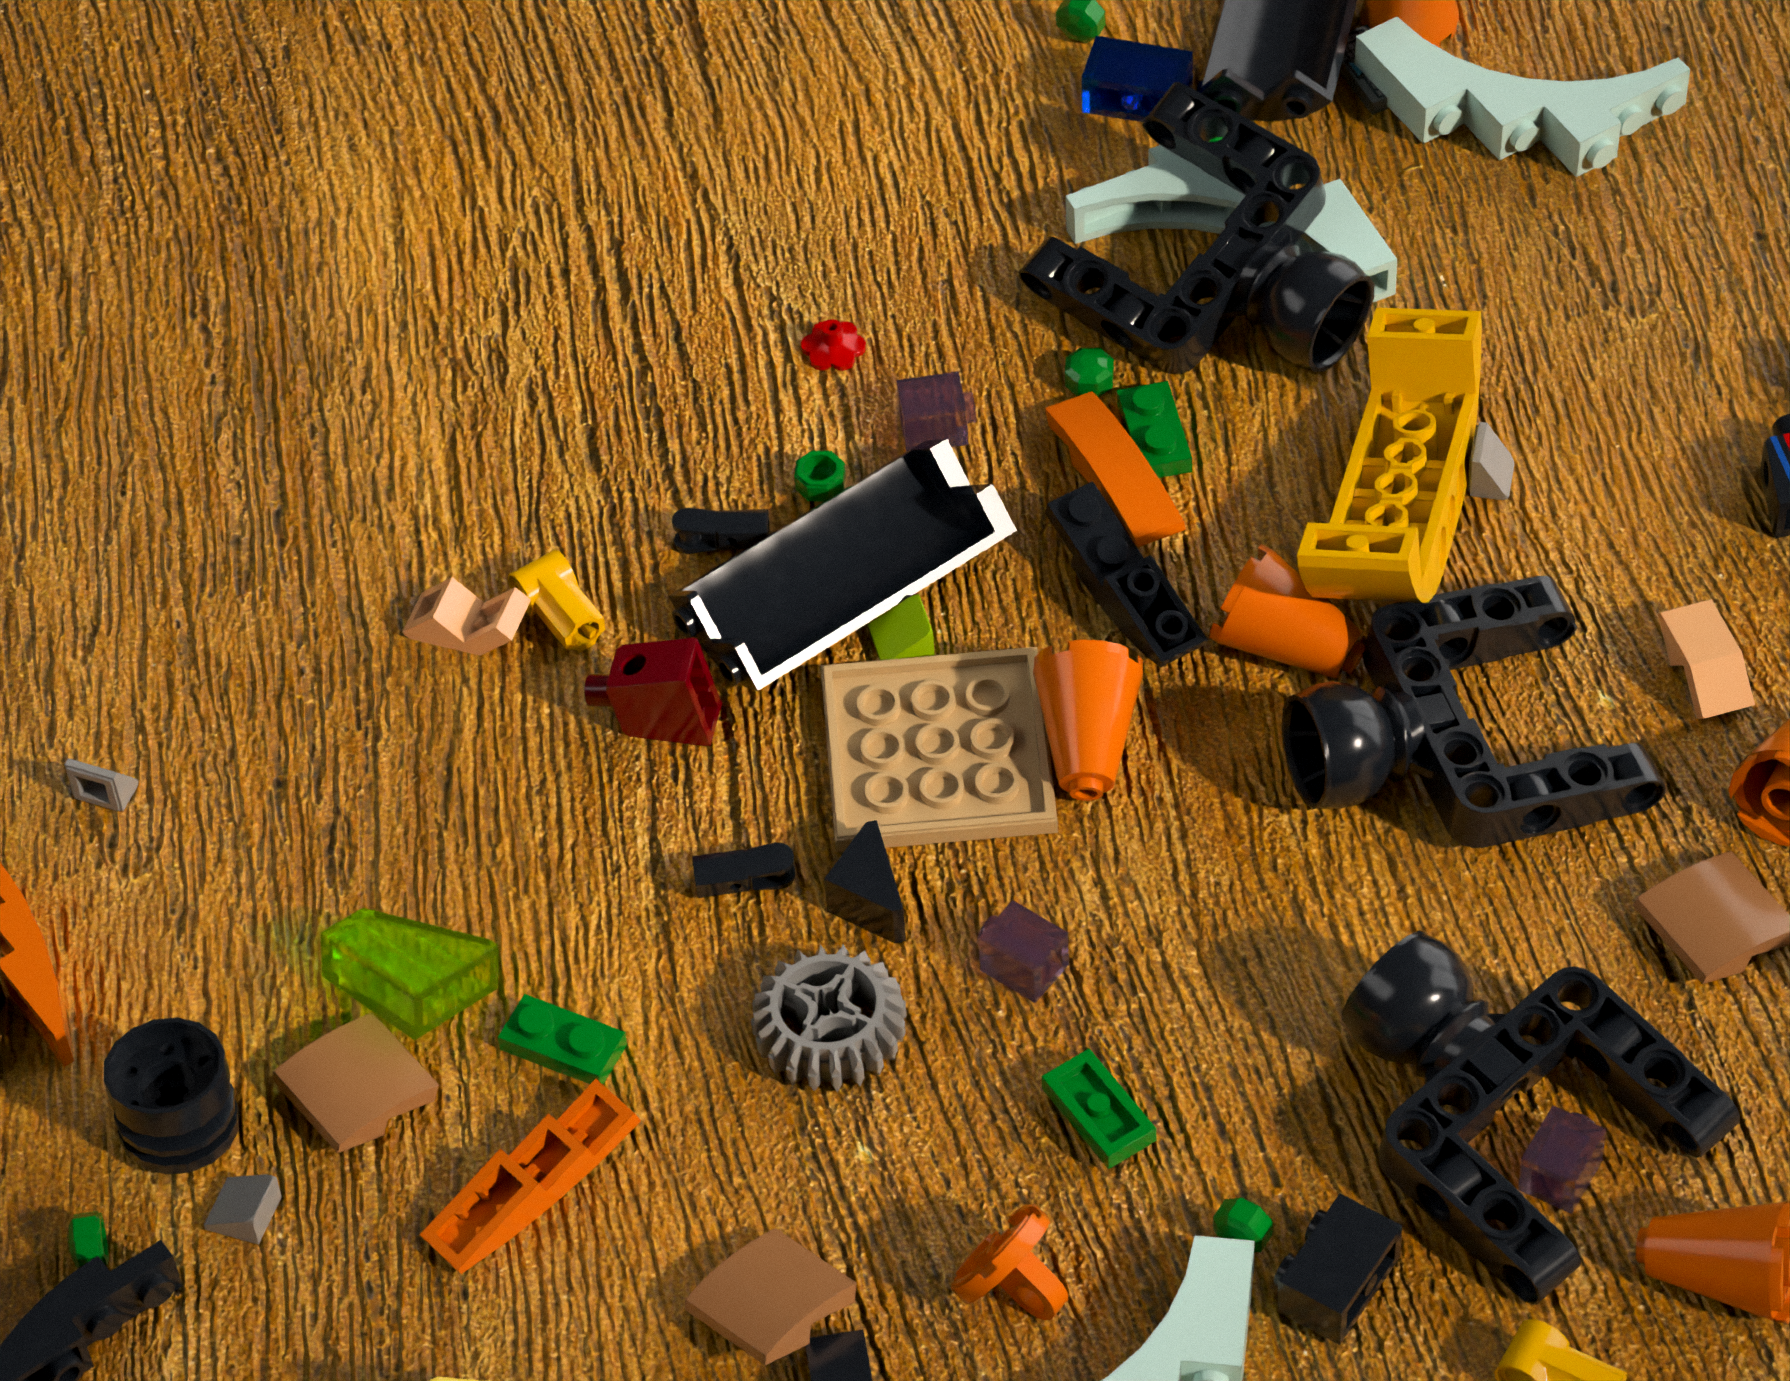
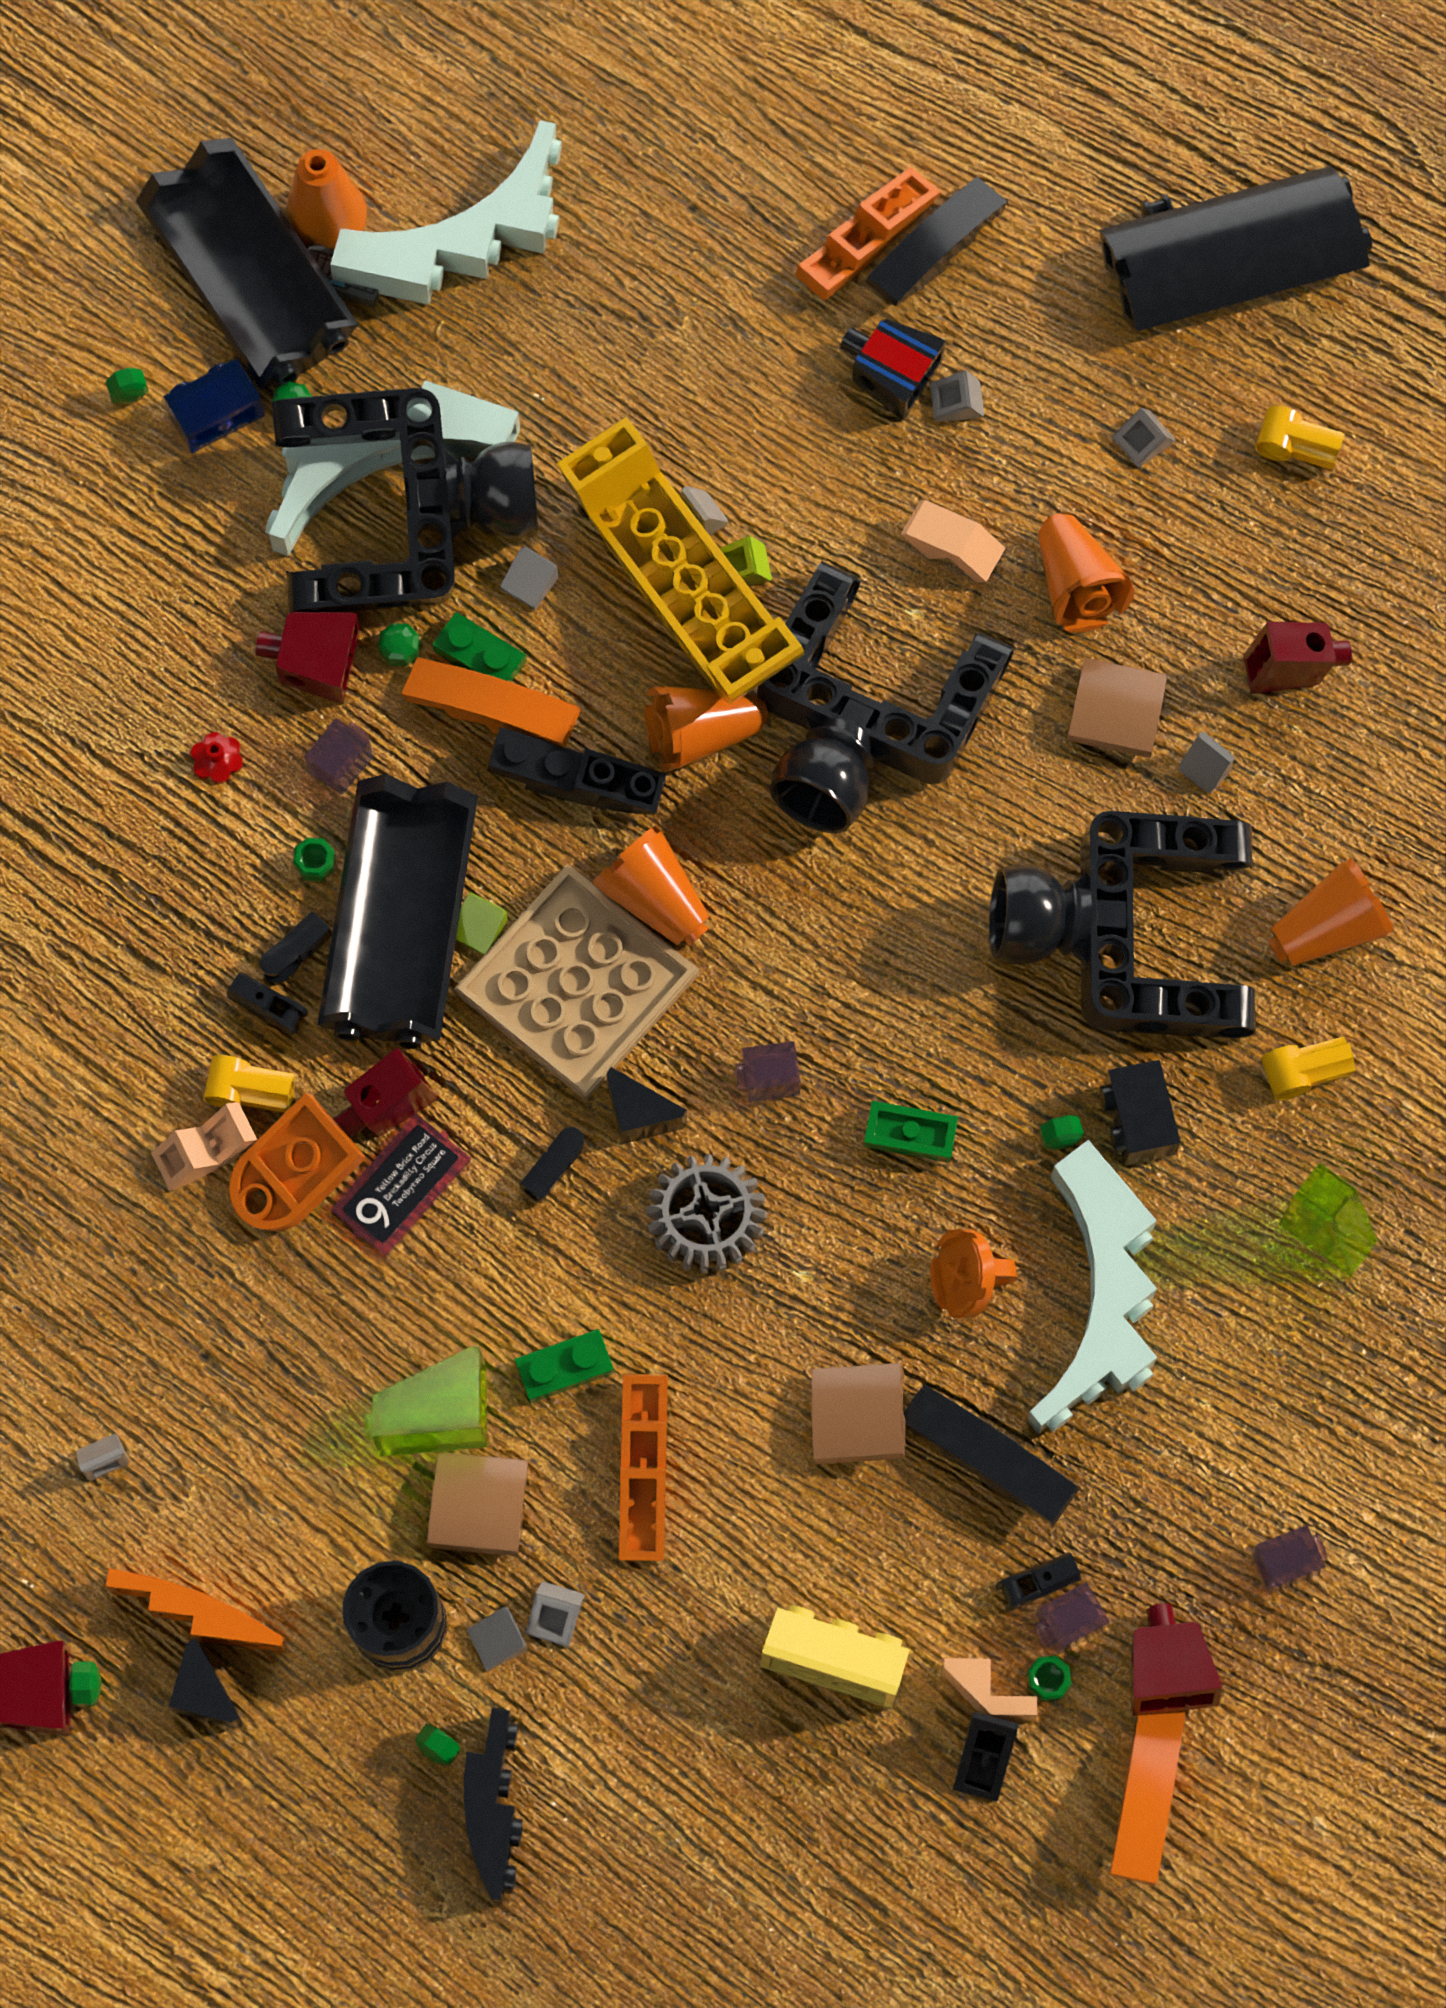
camera: 50 degrees left, 20 degrees up
brick [1518,1105,1607,1214] -> none
none -> black bar [227,972,309,1036]
none -> orange tile [229,1093,366,1232]
none -> dark red torso [256,612,360,704]
none -> piece [331,1113,471,1257]
none -> light grey slope [500,546,558,610]
none -> light grey slope [525,1582,585,1647]
none -> lime slope [719,535,772,586]
none -> light grey slope [1179,731,1235,794]

